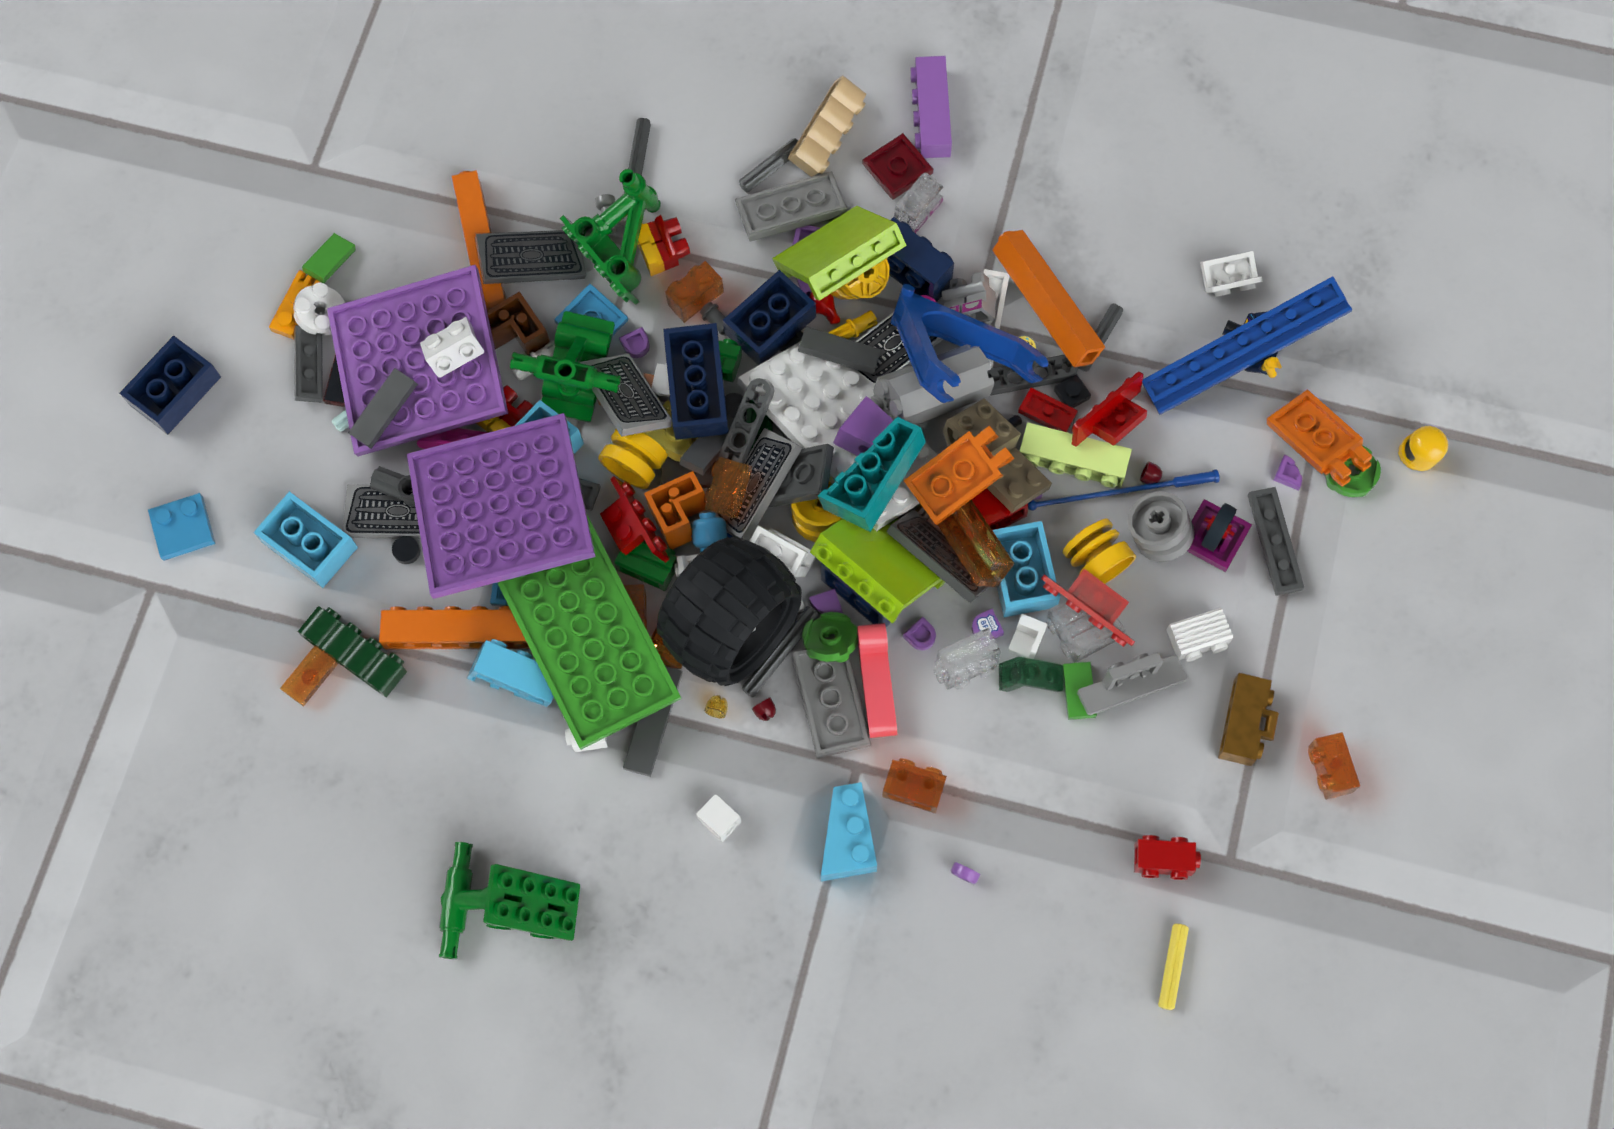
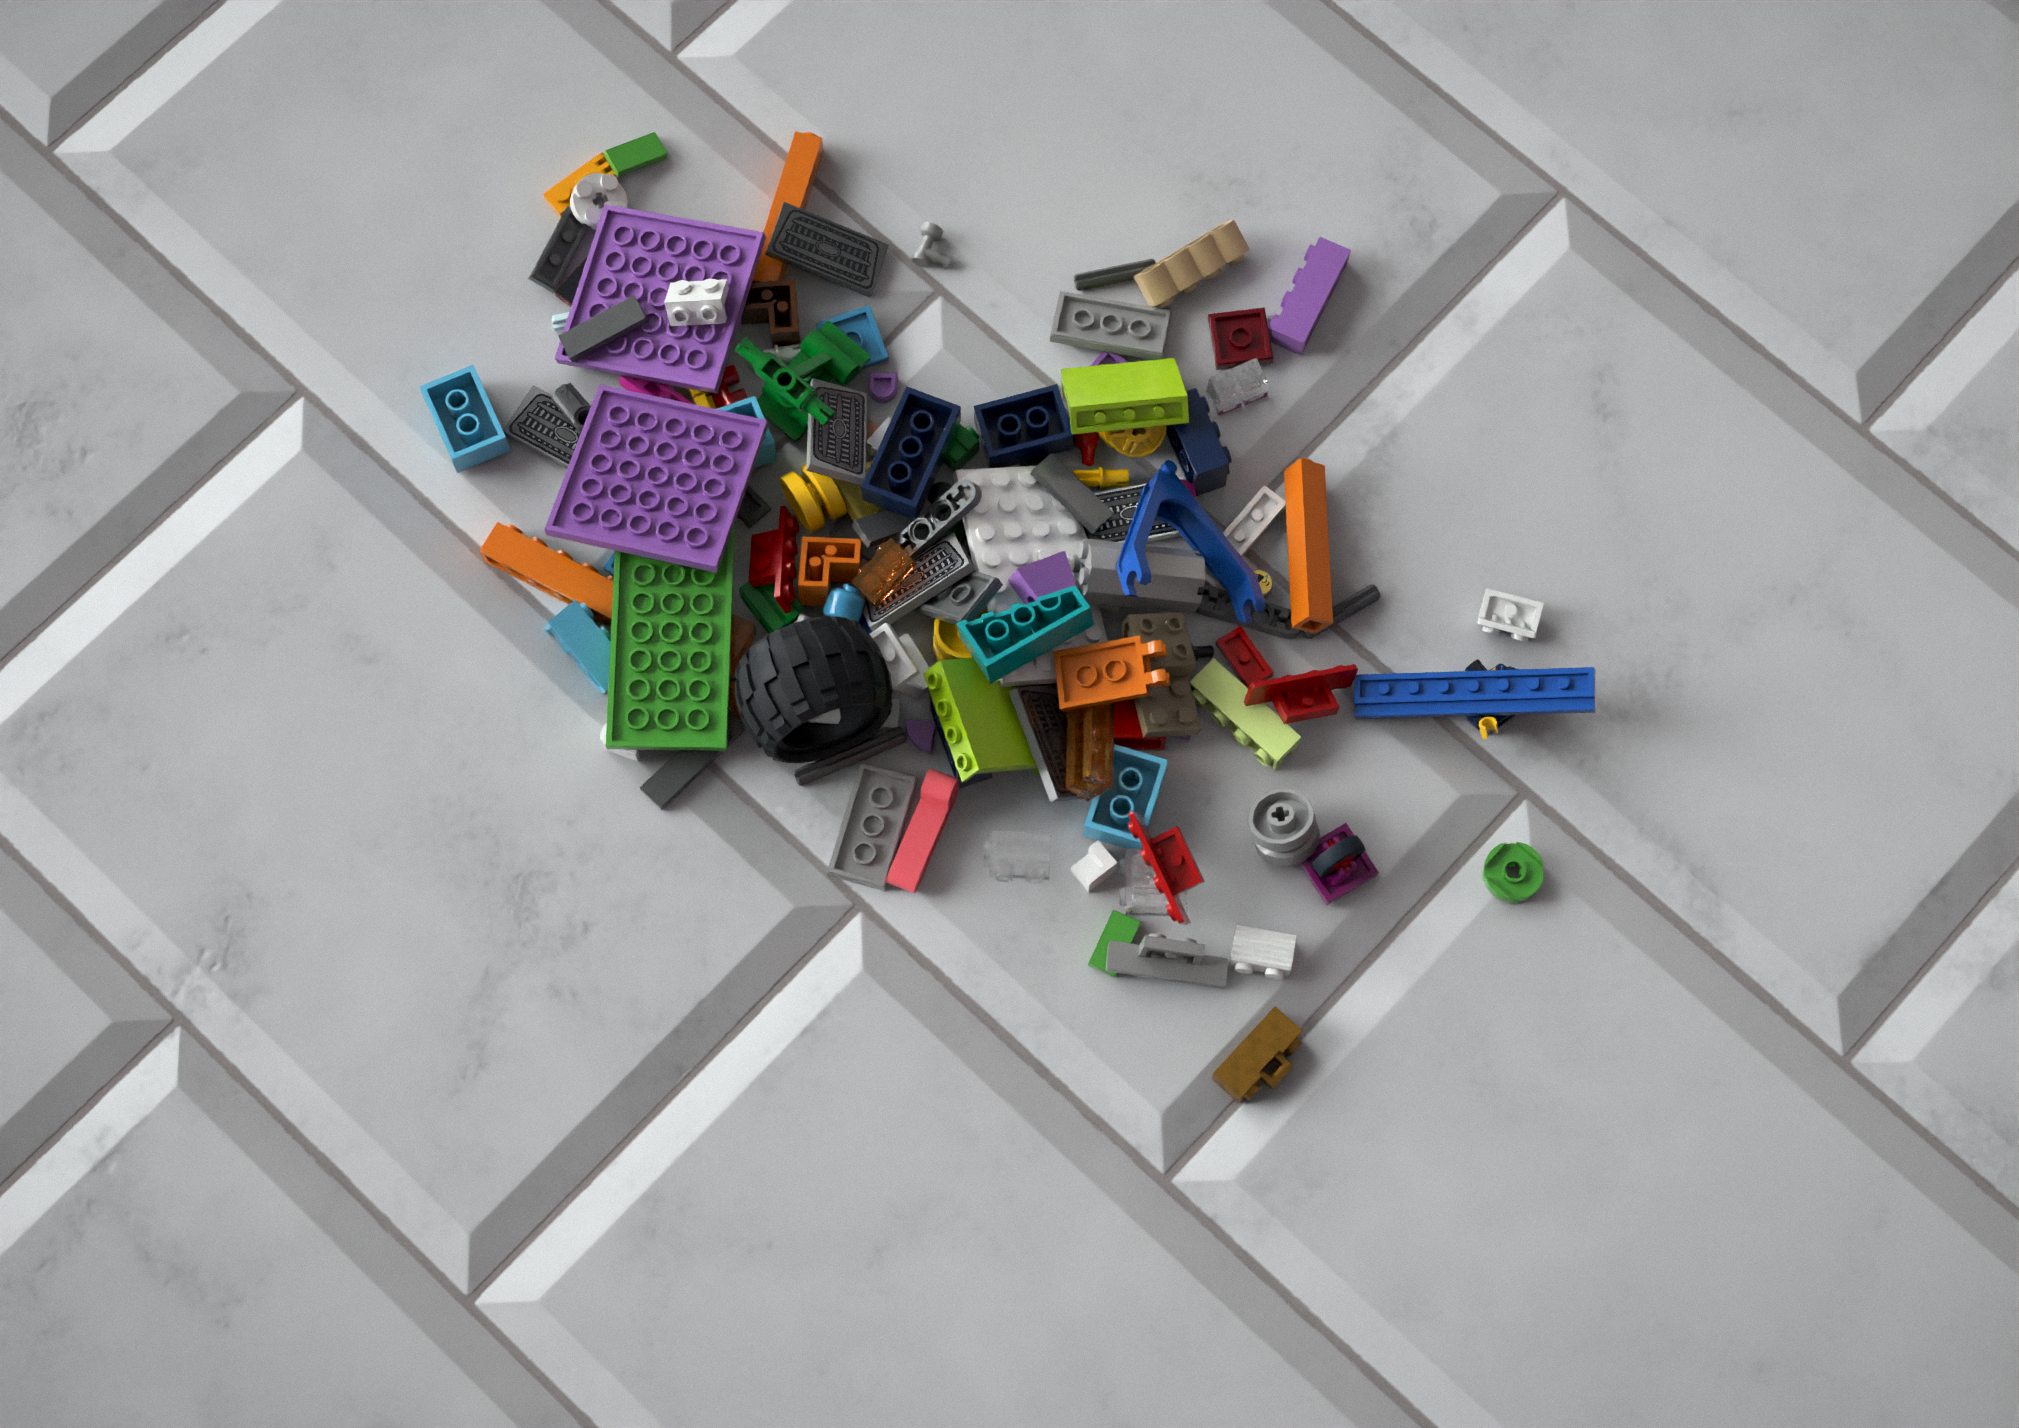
camera: 25 degrees right, 0 degrees up
dark blue brick [119,335,221,435] -> none
dark azure plate [148,493,215,561] -> none
clear orange plate [280,646,339,707] -> none
dark green brick [297,606,407,698] -> none
black tile [392,536,420,564] -> none
green plate [439,842,580,959] -> none
green plate [560,169,661,305] -> none
dark grey axle [624,118,651,193] -> none
red hips [638,215,690,276] -> none
clear orange brick [665,261,724,323] -> none
white panel [696,795,742,842] -> none
dark grey pin [700,302,725,335] -> none
clear yellow hinge [704,695,728,719] -> none
dark red hinge [752,697,776,721] -> none
bright green plate [802,612,858,662] -> none
medium azure wedge [821,782,877,882] -> none
clear orange brick [882,758,947,814] -> none
medium lavender tile [903,616,936,651] -> none
light grey hips [942,272,996,323] -> none
medium lavender tile [951,862,980,884] -> none
tile [972,609,1004,642] -> none
clear green bracket [999,656,1064,692] -> none
blue piece [1028,469,1220,511] -> none
black plate [1054,374,1091,408] -> none
yellow wheel [1062,518,1136,584] -> none
red brick [1134,835,1201,880] -> none
dark red hinge [1140,461,1162,484] -> none
light yellow axle [1158,924,1189,1010] -> none
dark grey plate [1247,487,1304,596] -> none
orange tile [1267,389,1372,487] -> none
medium lavender tile [1273,454,1302,491] -> none
clear orange brick [1308,732,1360,800] -> none
yellow helmet [1398,426,1448,471] -> none

